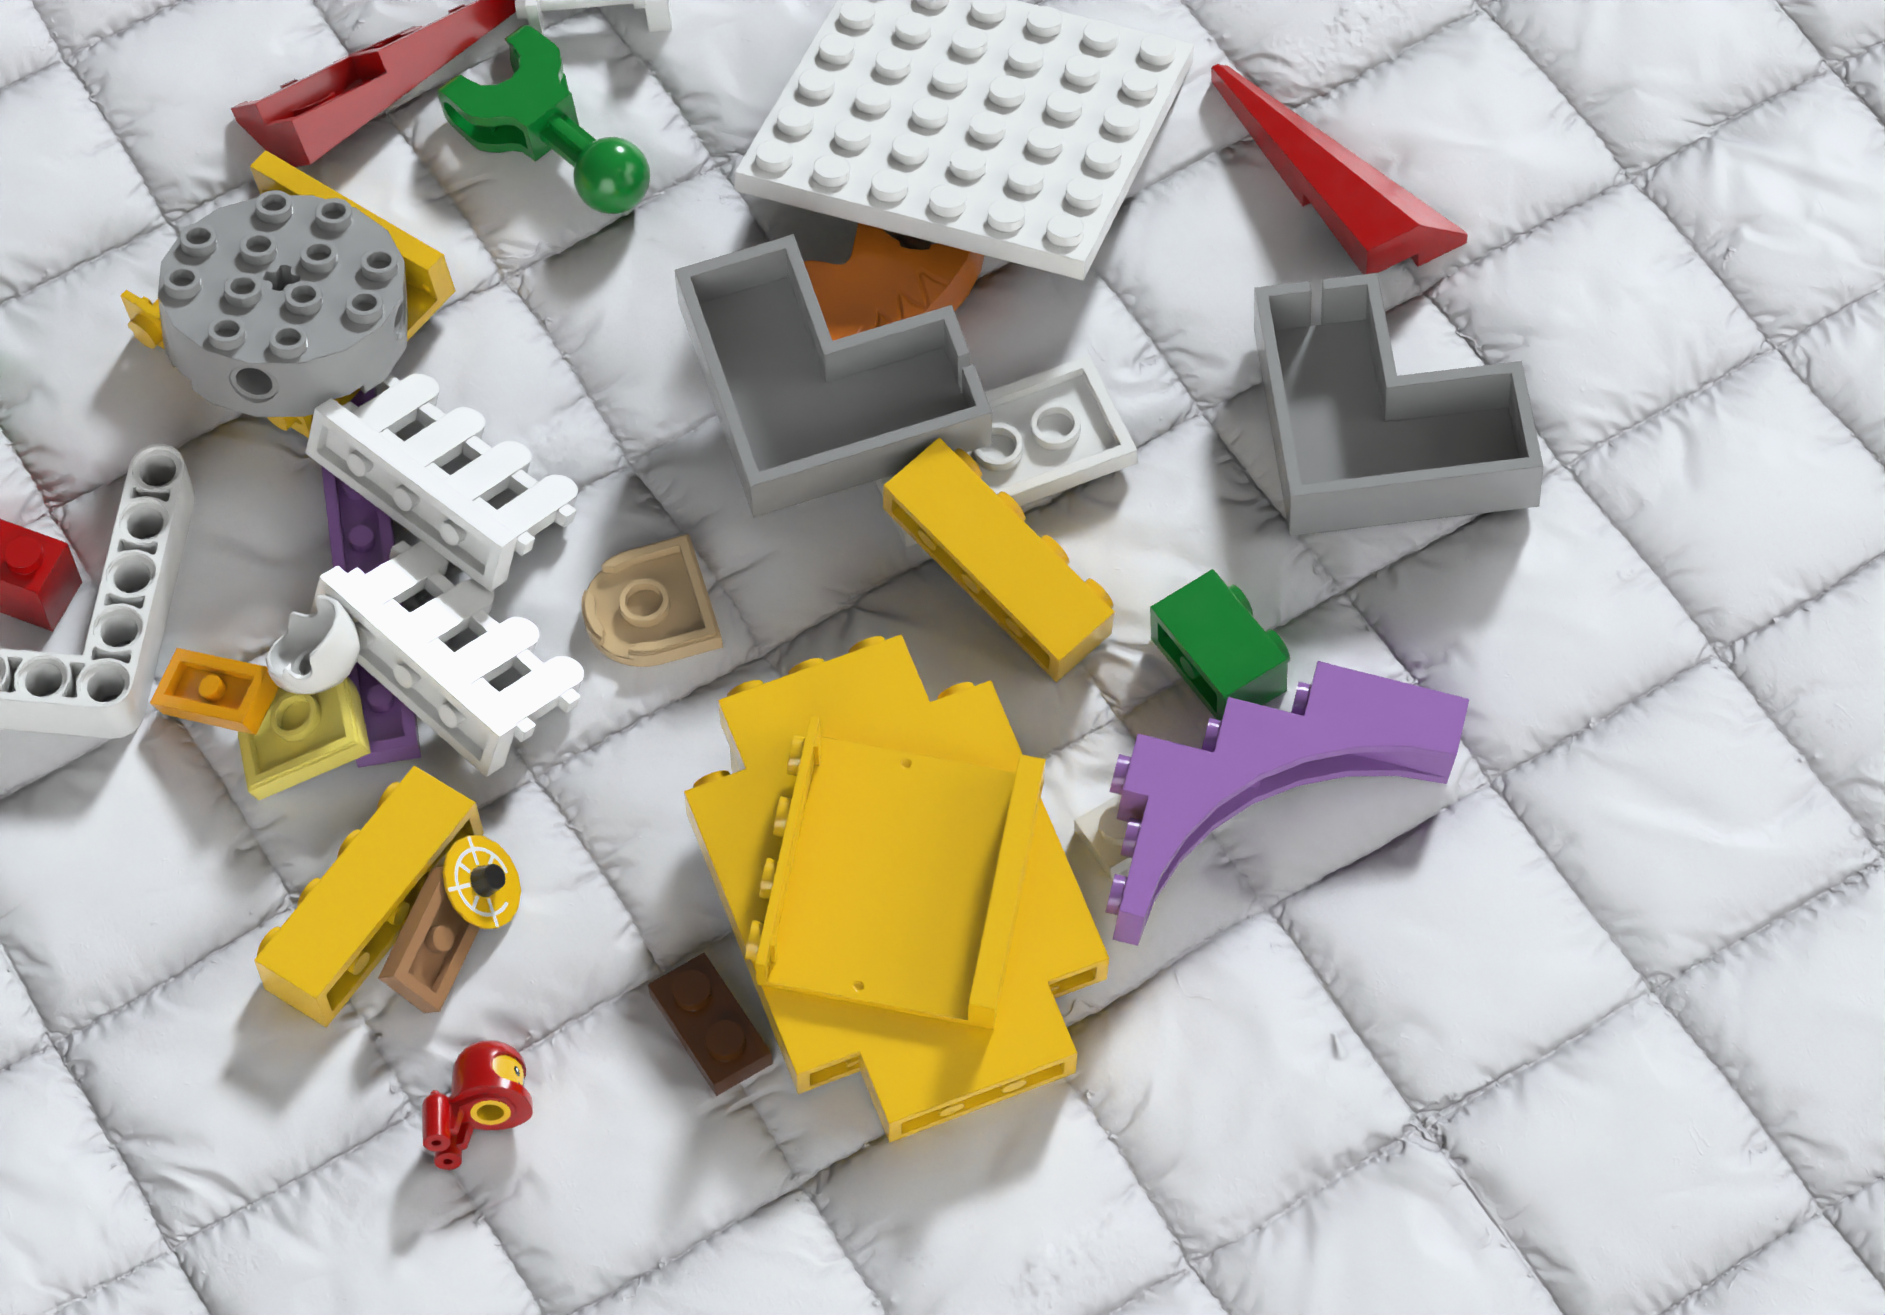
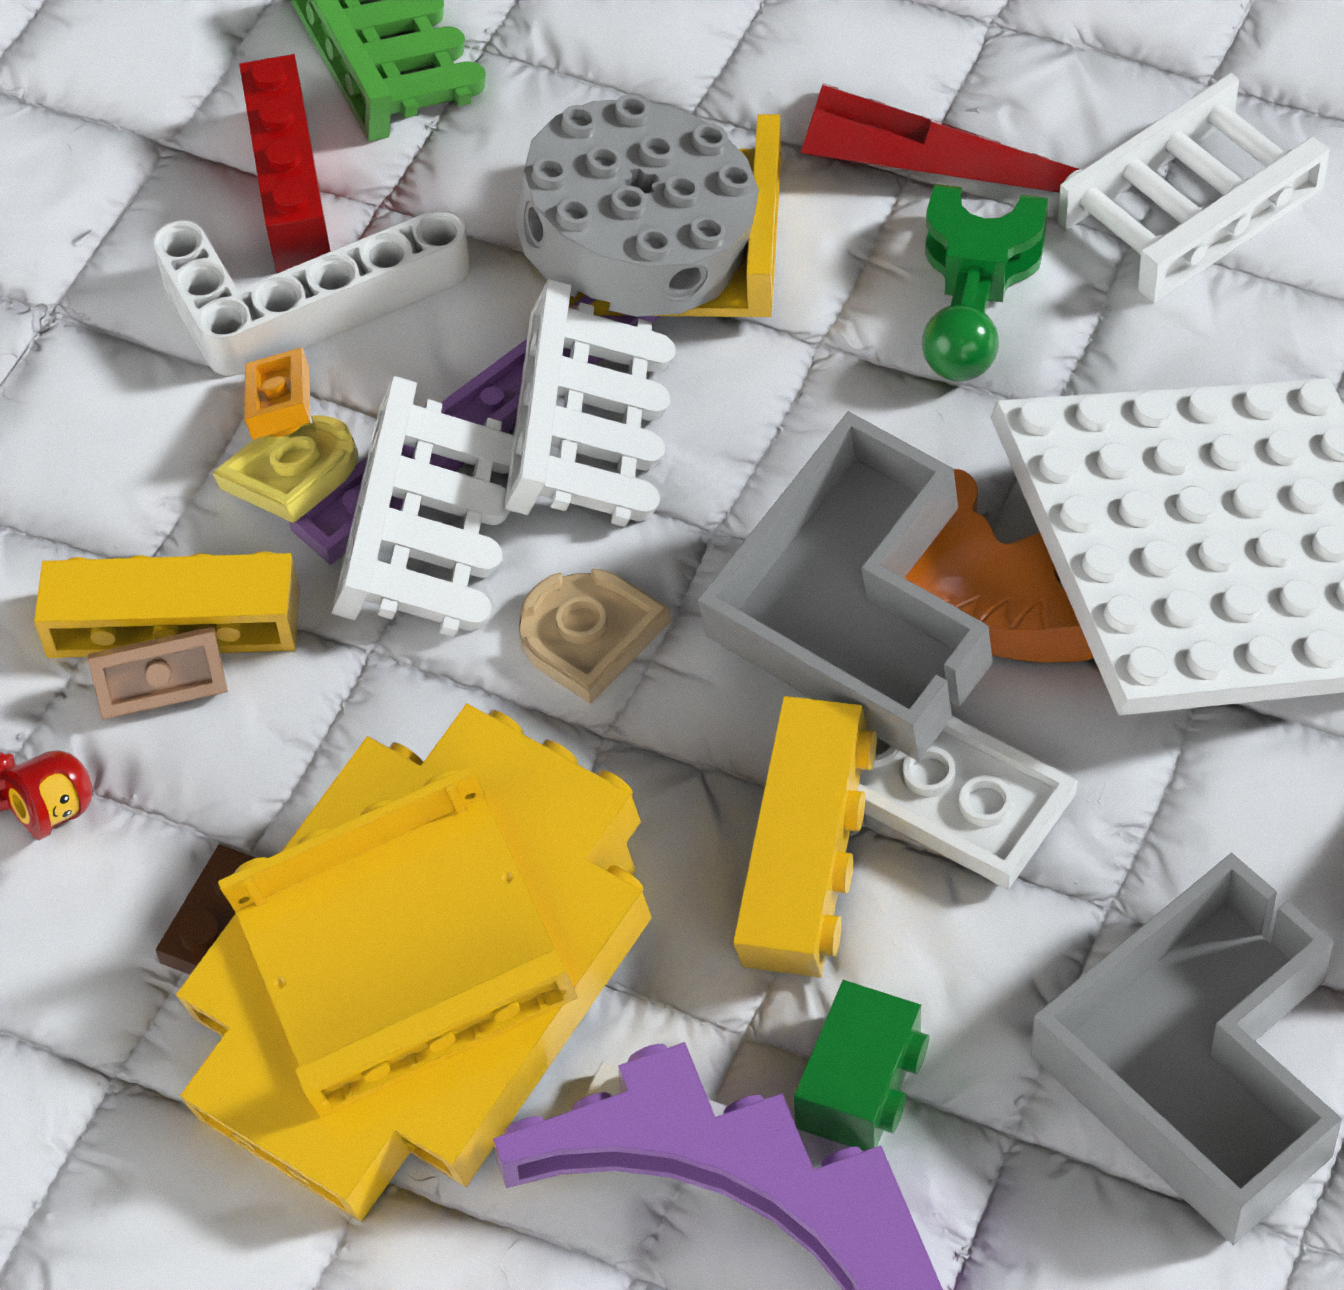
camera: 55 degrees right, 5 degrees down
white hair [265,595,360,695] -> none
yellow piece [442,835,521,929] -> none

